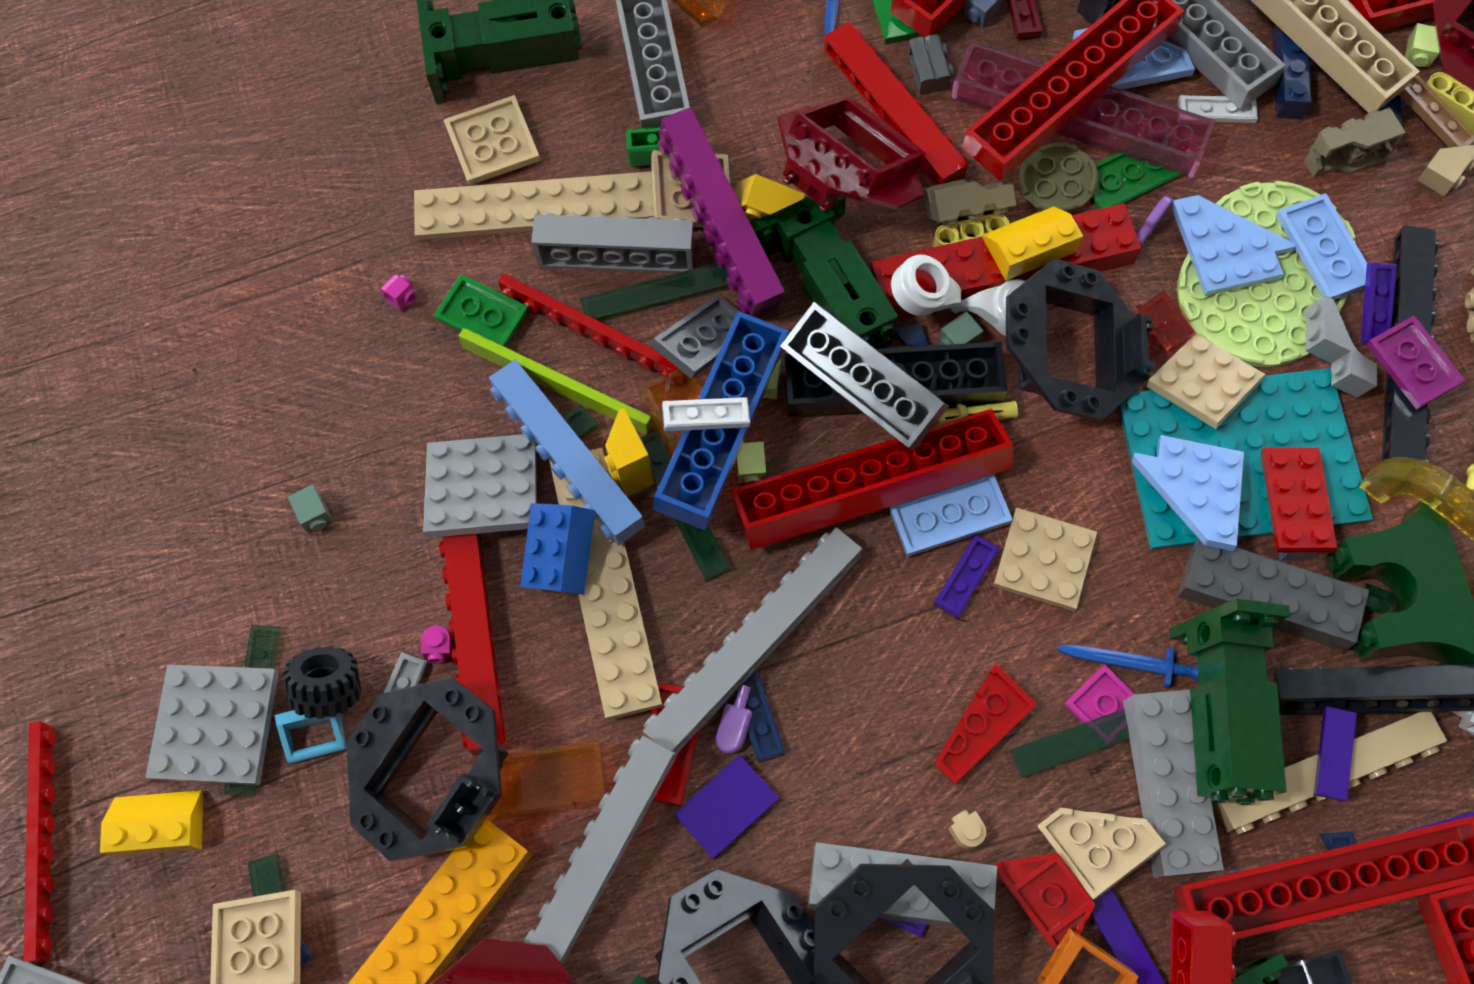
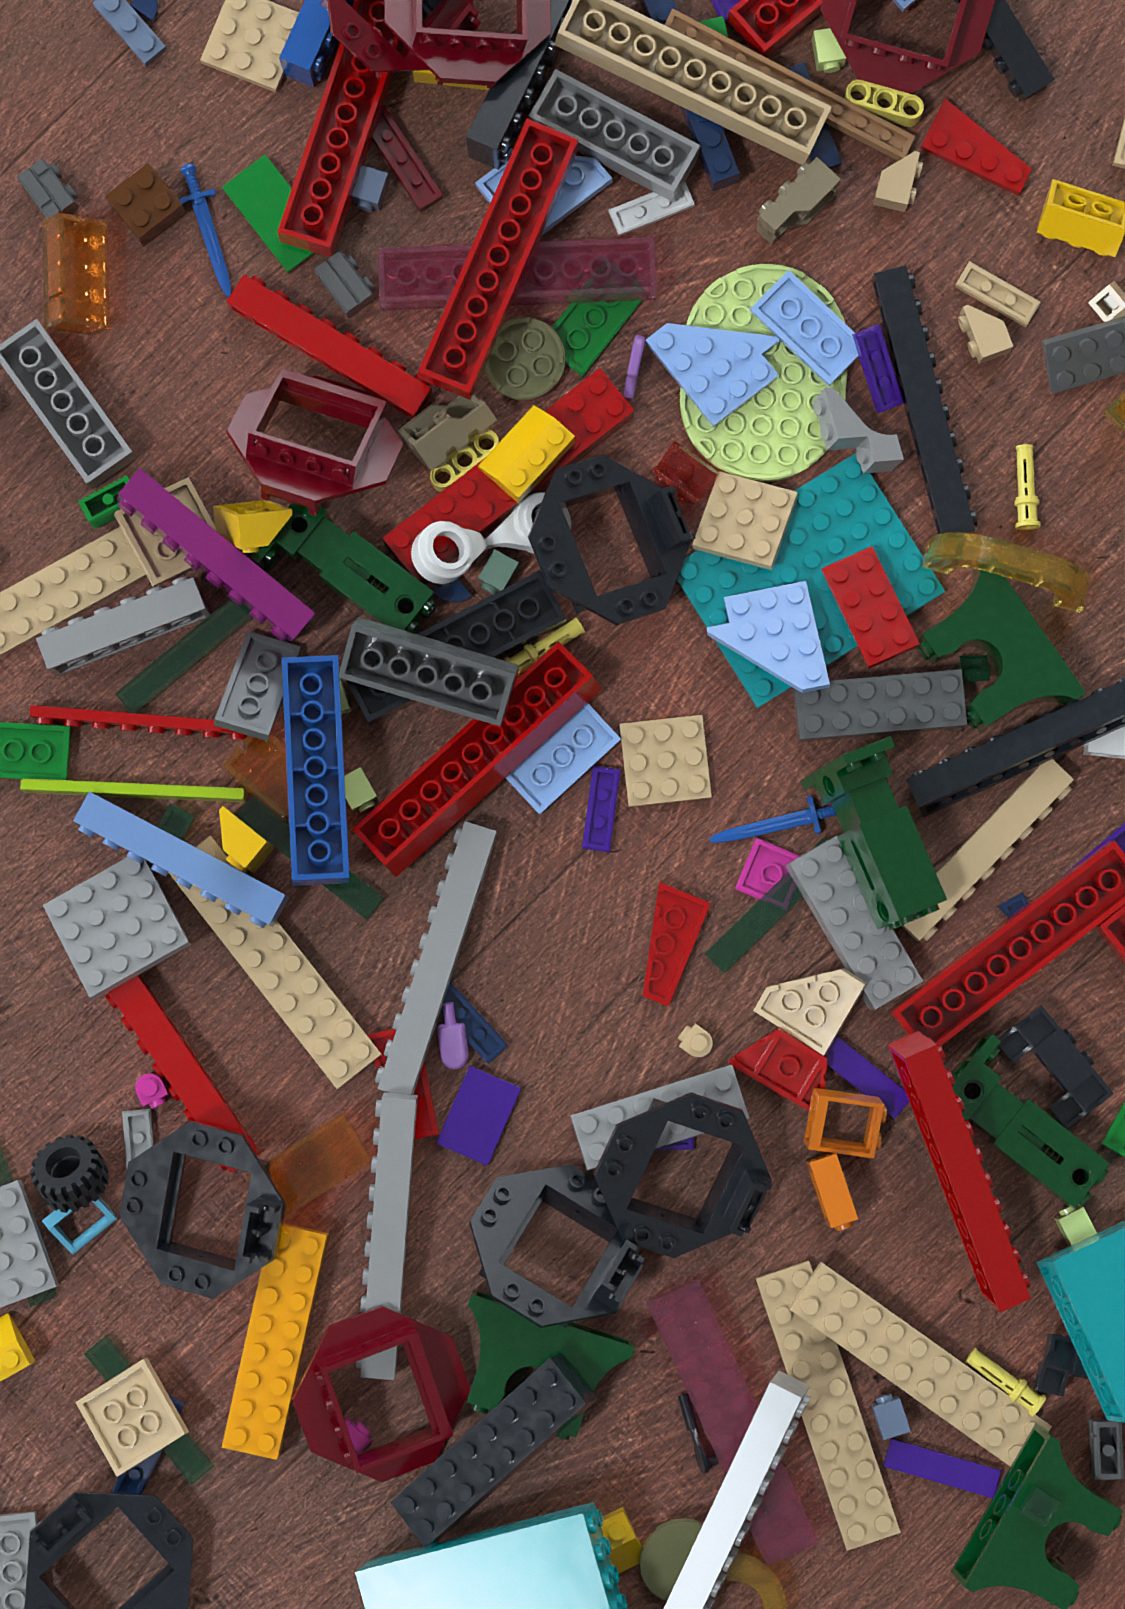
camera: 25 degrees left, 15 degrees up
blue brick [520,503,595,595] -> none
white tile [662,397,750,431] -> none
dark purple tile [1313,707,1357,802] -> none
magenta plate [1366,316,1465,410] -> none

